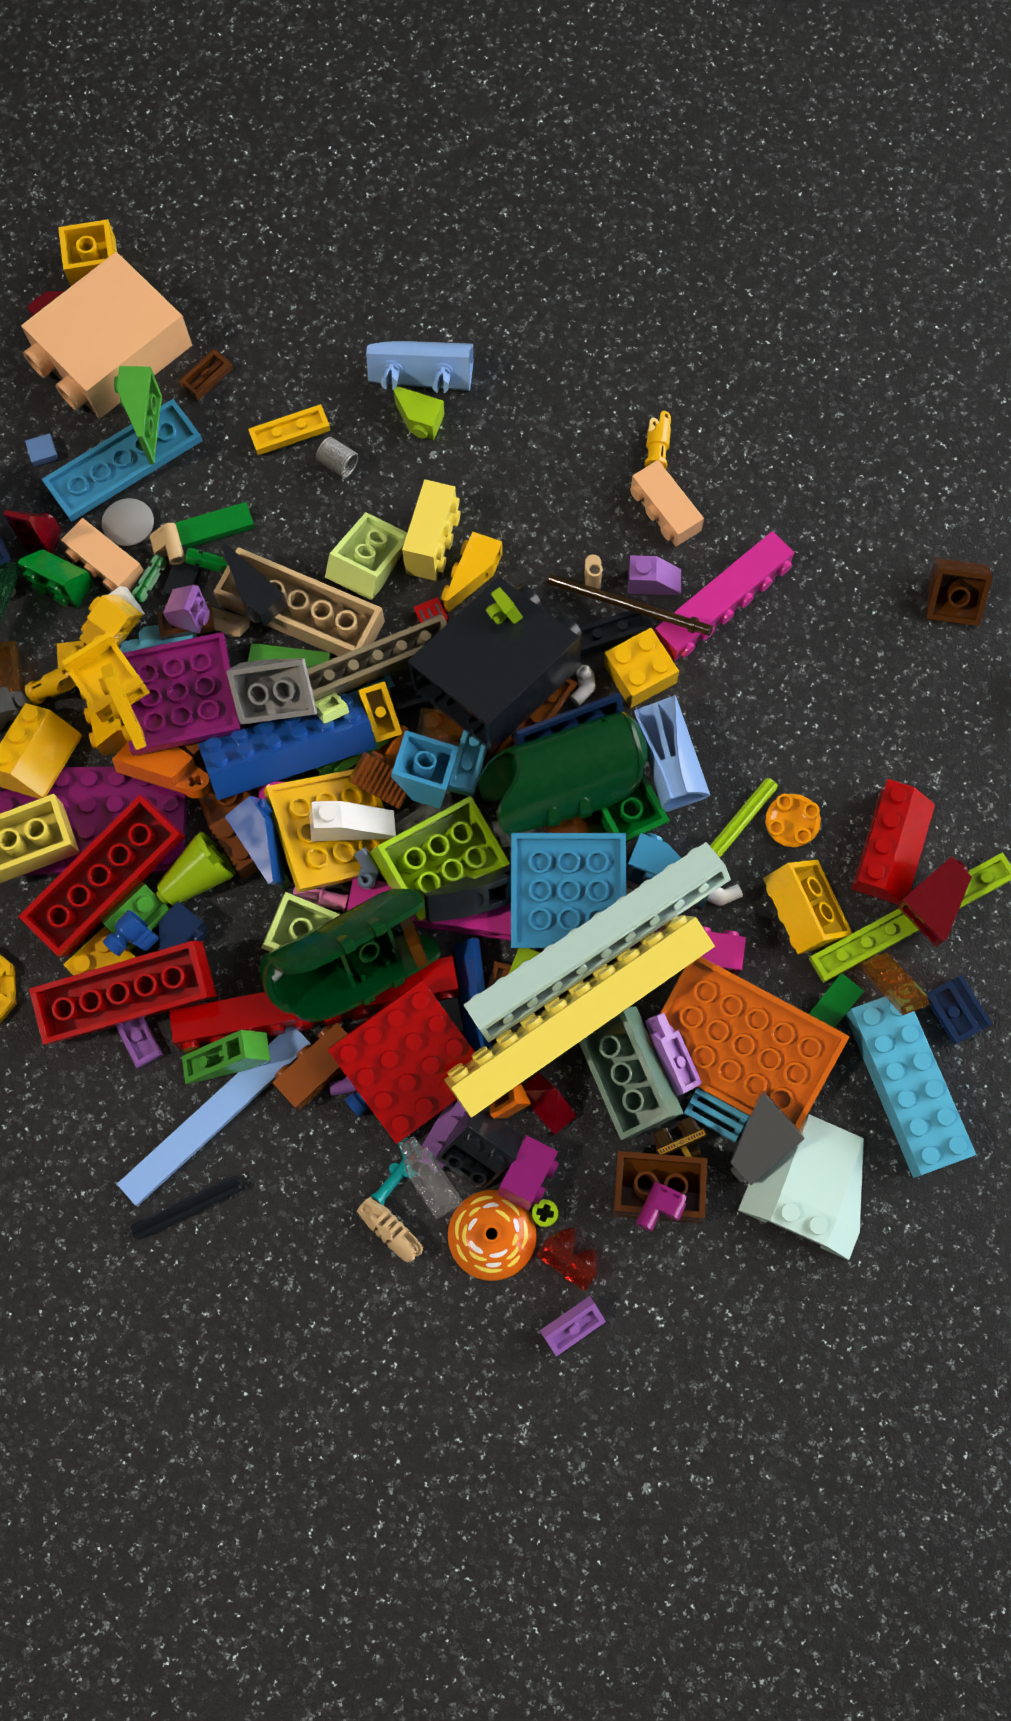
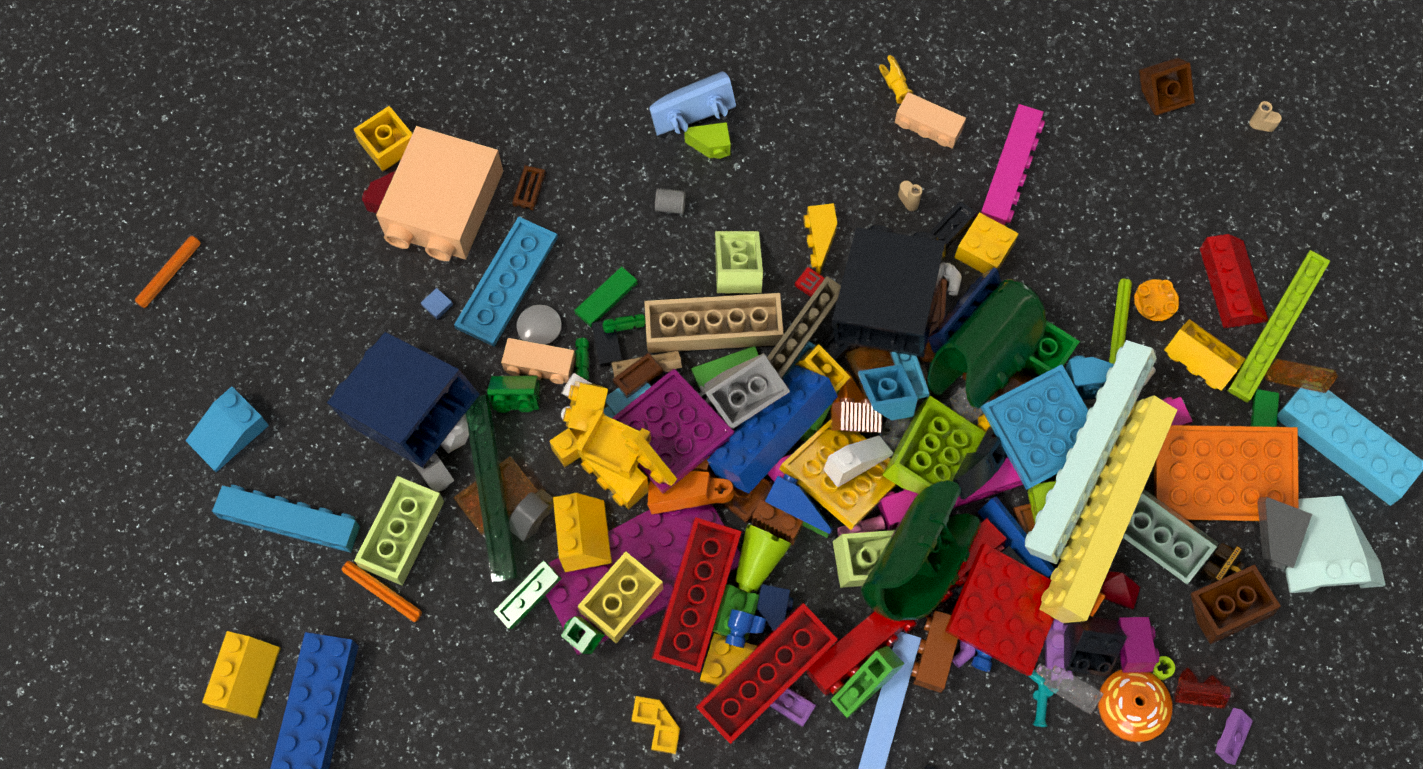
camera: 30 degrees left, 5 degrees down
dark red slope [3,510,62,554] -> none
yellow piece [25,666,77,705] -> none
bright green slope [114,366,162,464] -> none
tan piece [150,523,185,565] -> none
medium lavender slope [163,585,210,633] -> none
black slope [222,543,288,627] -> none
yellow plate [248,404,331,455] -> none
yellowish green tile [315,693,349,724] -> none
sand blue arm [354,847,379,889] -> none
tan hinge [357,1197,423,1262] -> none
reddish brown tile [400,916,428,968] -> none
light yellow brick [402,479,461,581] -> none
lime tile [486,587,523,625] -> none
dark brown bar [548,574,713,636] -> none
medium lavender slope [628,555,681,596] -> none
light blue piece [634,695,710,812] -> none
magenta piece [636,1182,687,1232] -> none
medium lavender hinge [645,1013,702,1096] -> none
medium azure tile [684,1087,749,1143] -> none
dark red slope [896,856,972,948] -> none
dark blue plate [924,974,992,1046] -> none

